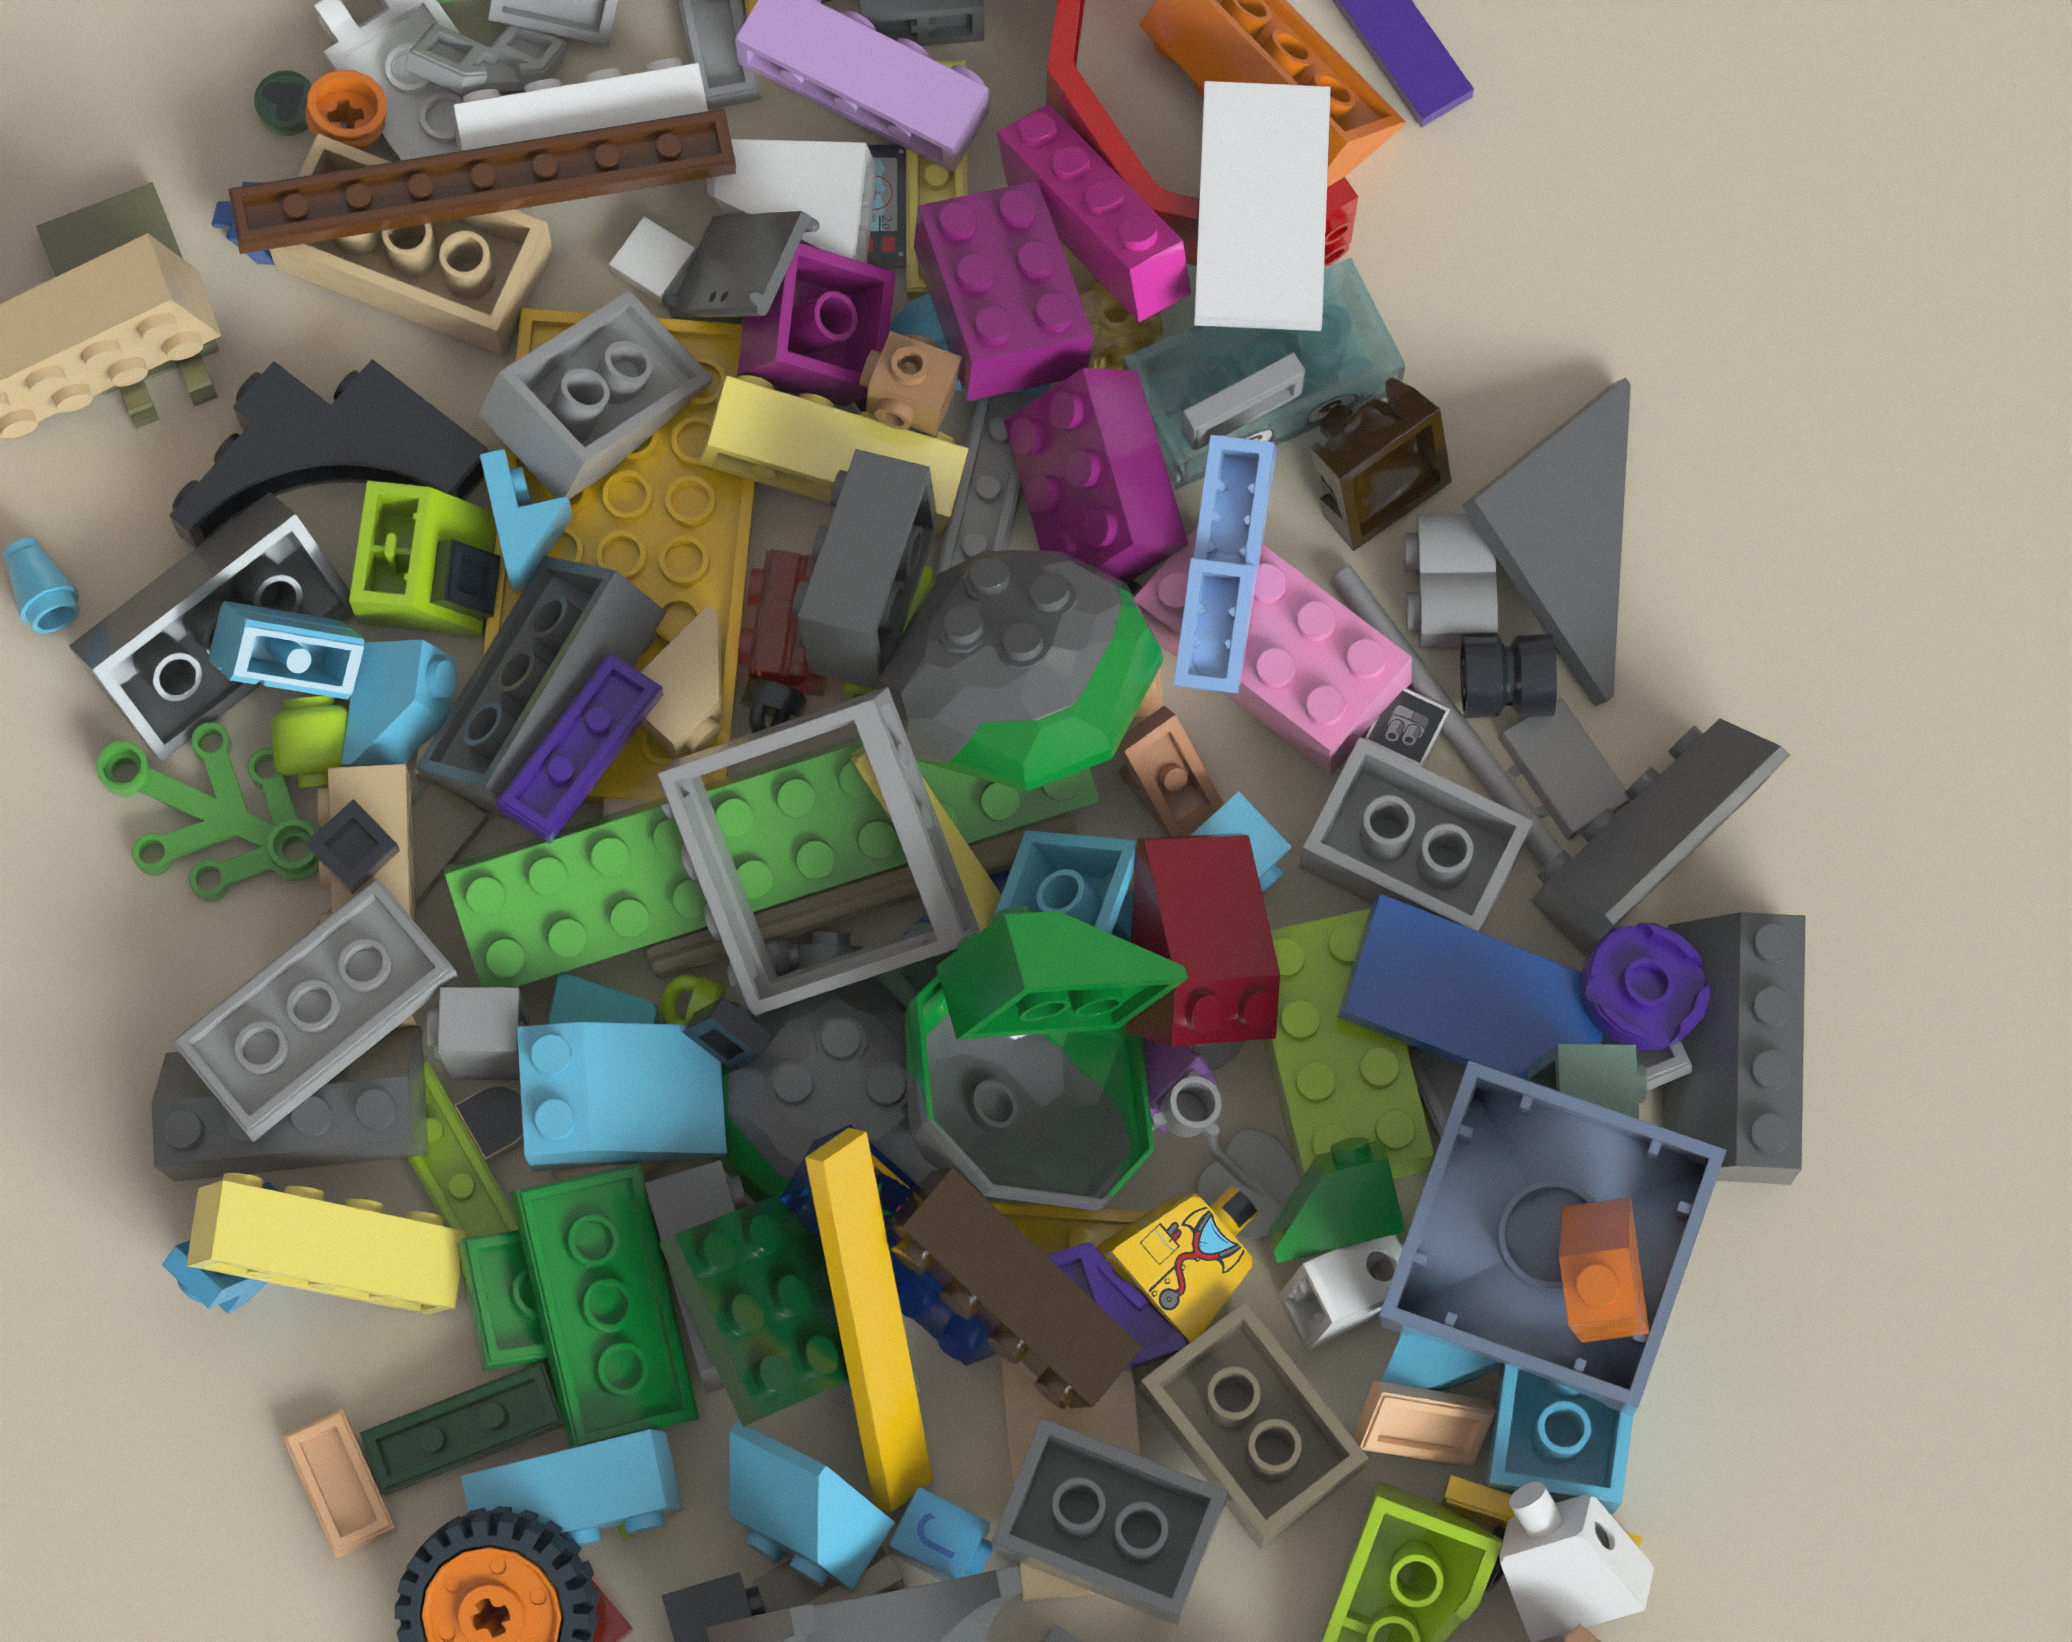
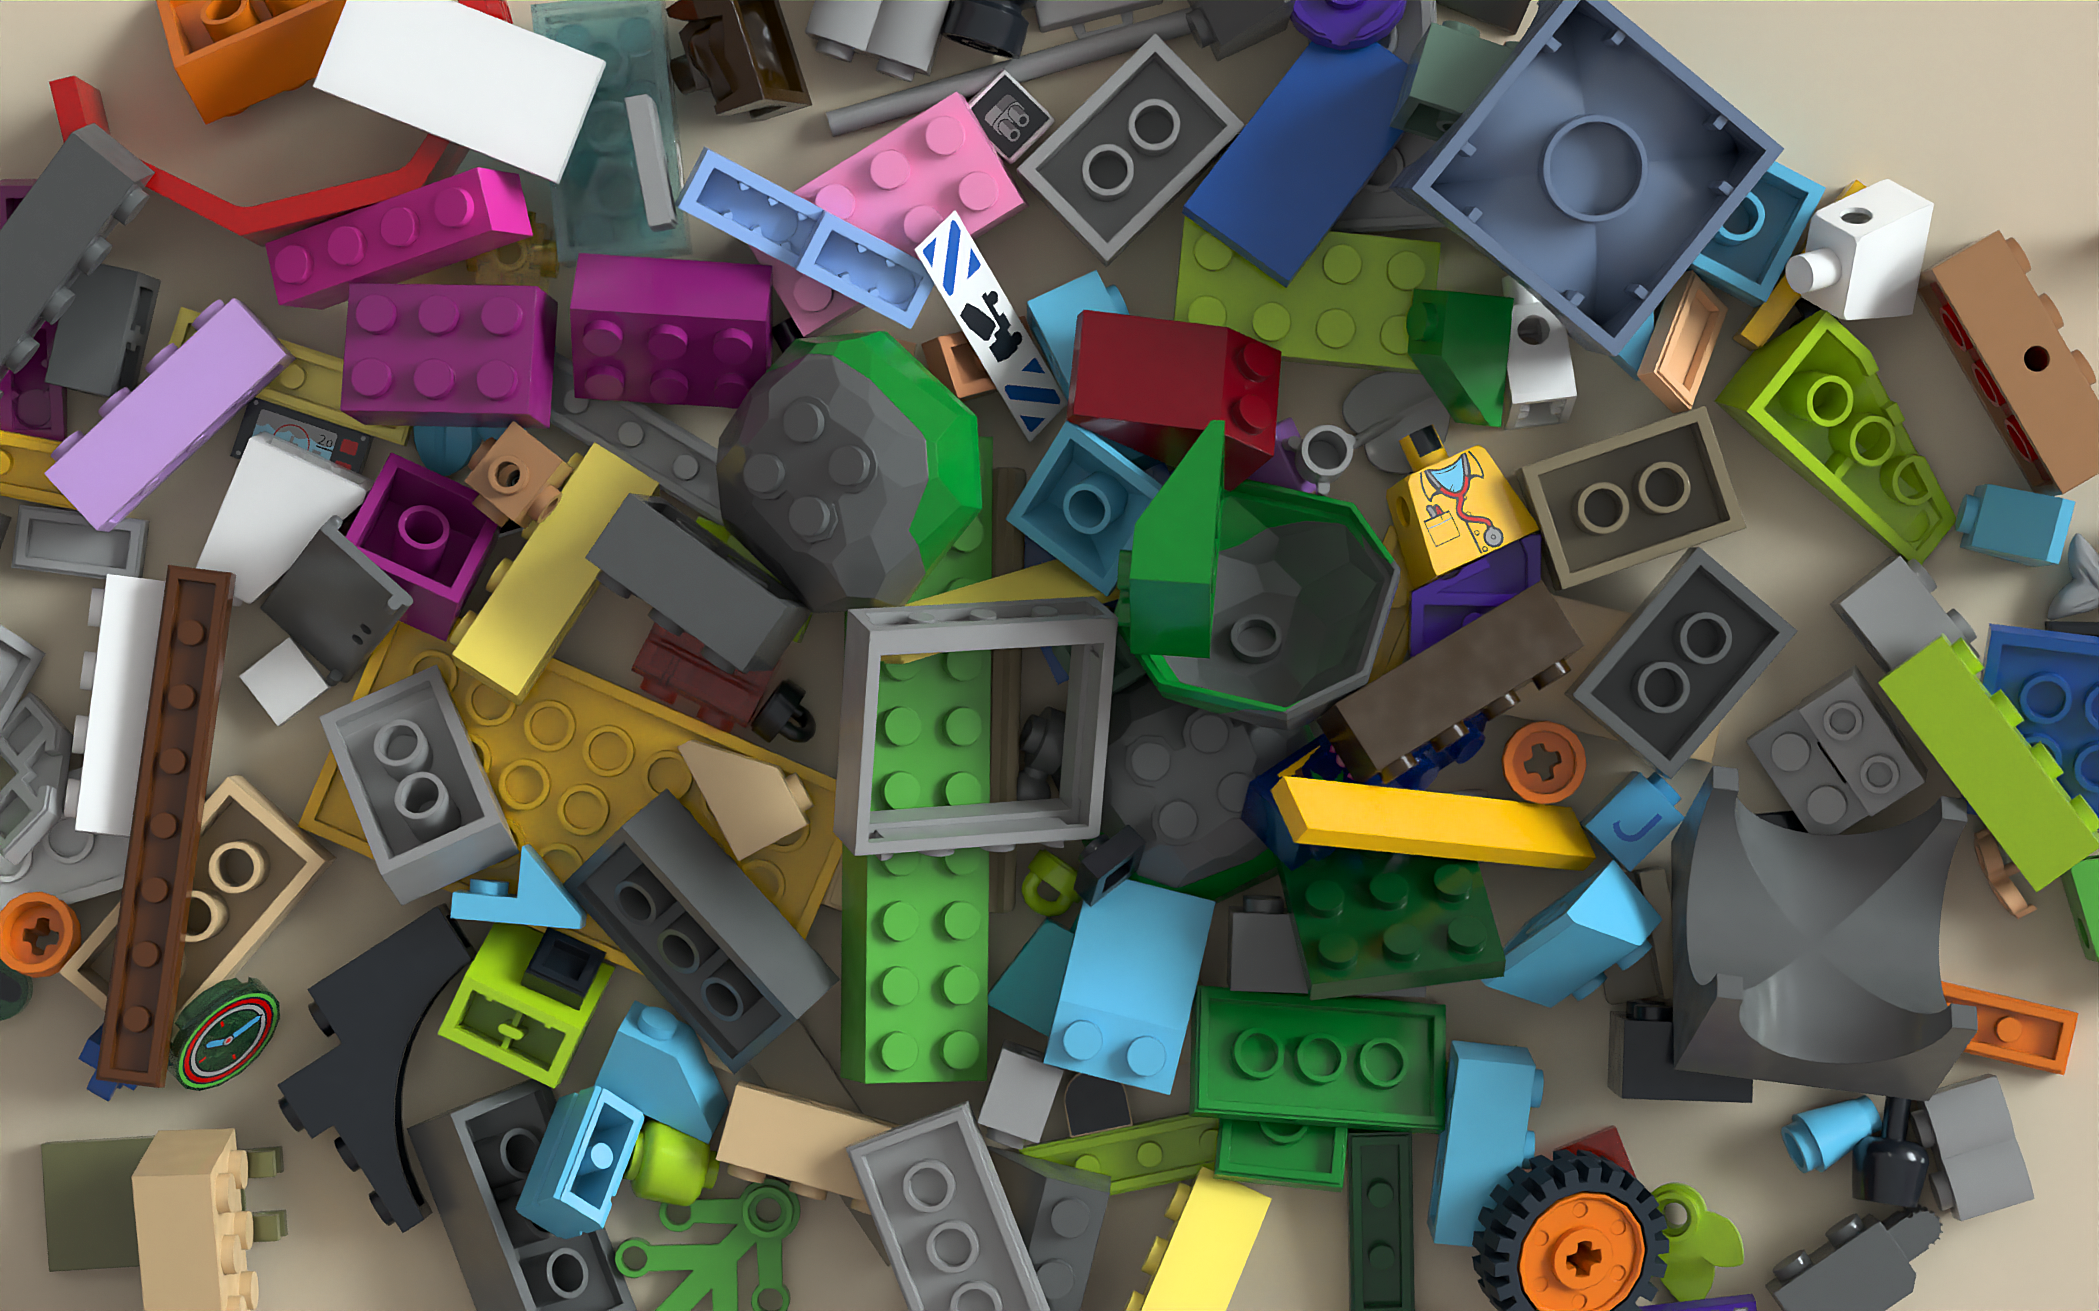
camera: 70 degrees left, 15 degrees up
black plate [305,799,400,894] -> none
dark purple tile [496,653,663,844] -> none
orange slope [1559,1197,1650,1343] -> none
none -> tile [167,977,280,1091]
none -> white sticker [914,210,1068,443]
none -> orange piece [1501,721,1587,804]

